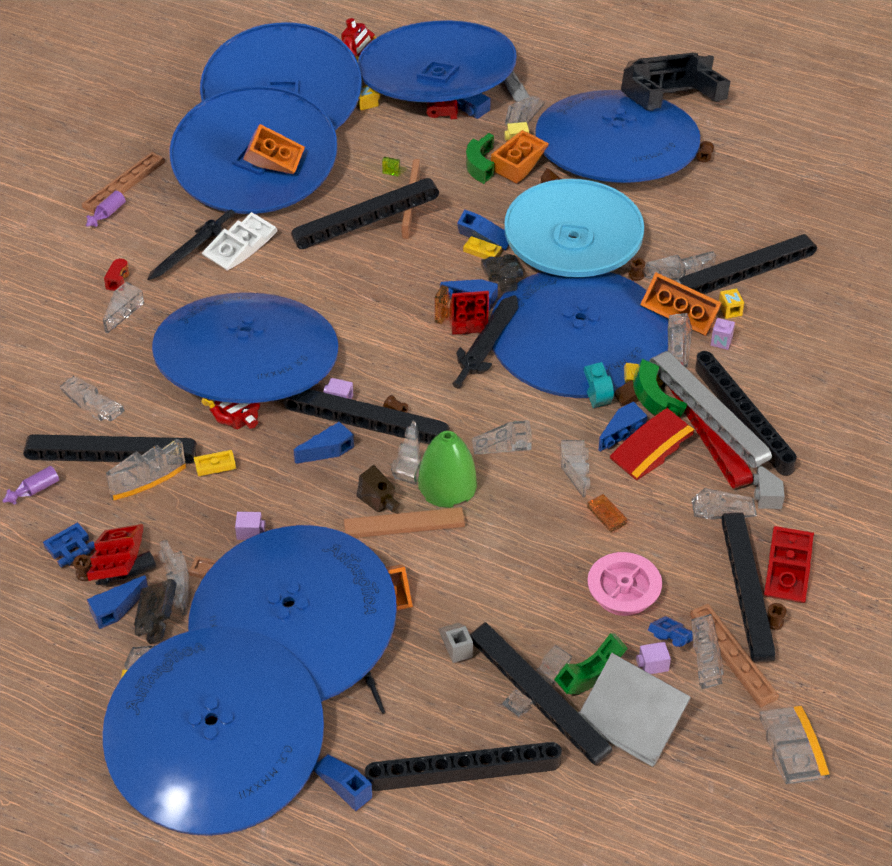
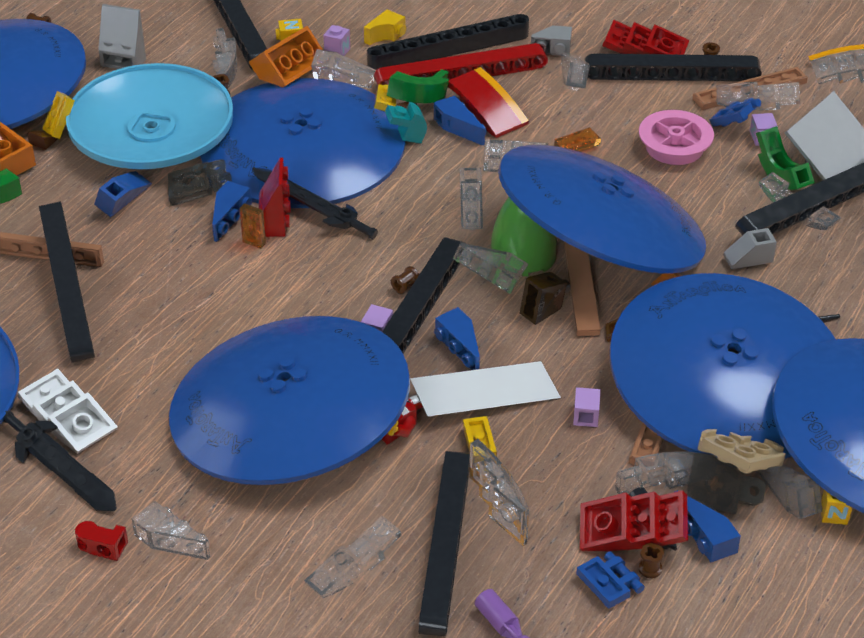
camera: 85 degrees left, 5 degrees down
yellow plate [463,236,502,262] -> none
light grey beam [649,351,772,468] -> none
none -> yellow plate [42,91,75,139]
none -> light grey slope [99,4,146,69]
none -> yellow arch [364,9,406,45]
none -> white sticker [410,361,561,416]
none -> blue dish [498,145,706,273]
none -> tan plate [698,429,786,473]

